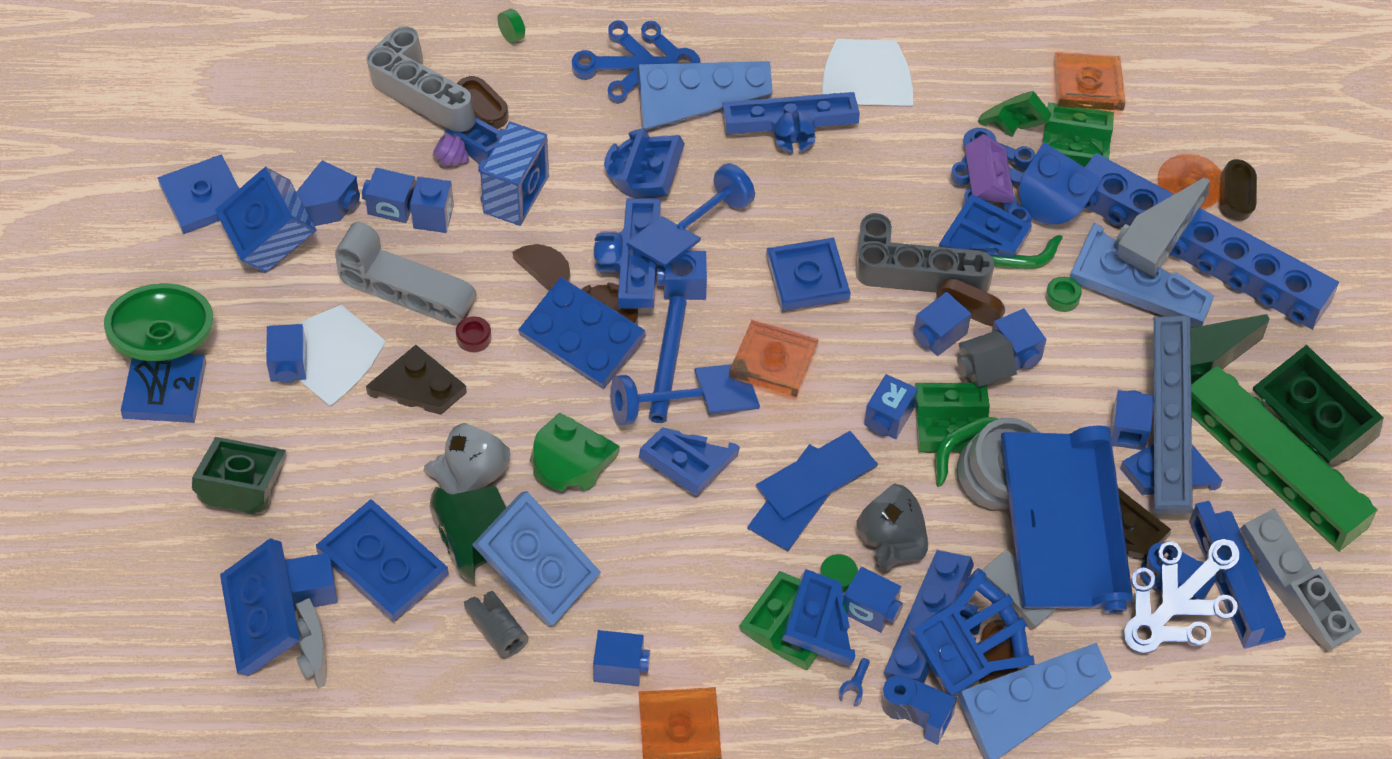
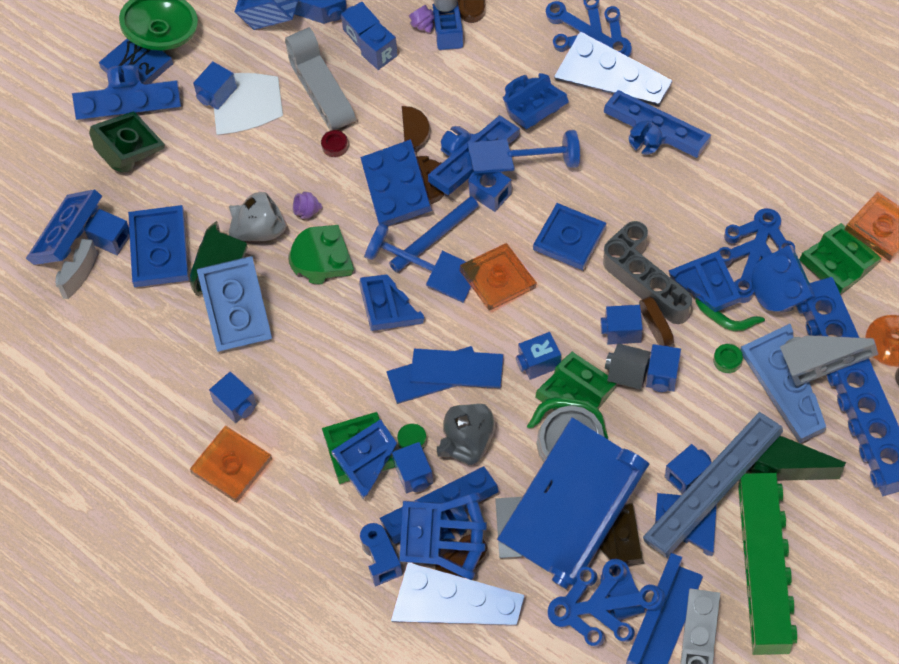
camera: 45 degrees right, 5 degrees up
dark brown wing [366,345,467,415] -> none
dark grey hinge [464,591,529,658] -> none
blue container [478,121,549,226] -> none
white sticker [822,39,913,106] -> none
blue hand [839,658,870,706] -> none
medium lavender slope [965,134,1014,203] -> none
green slope [978,91,1052,137] -> none
dark green slope [1253,344,1384,464] -> none
none -> blue plate [72,64,182,120]
none -> medium lavender plate [293,191,322,219]

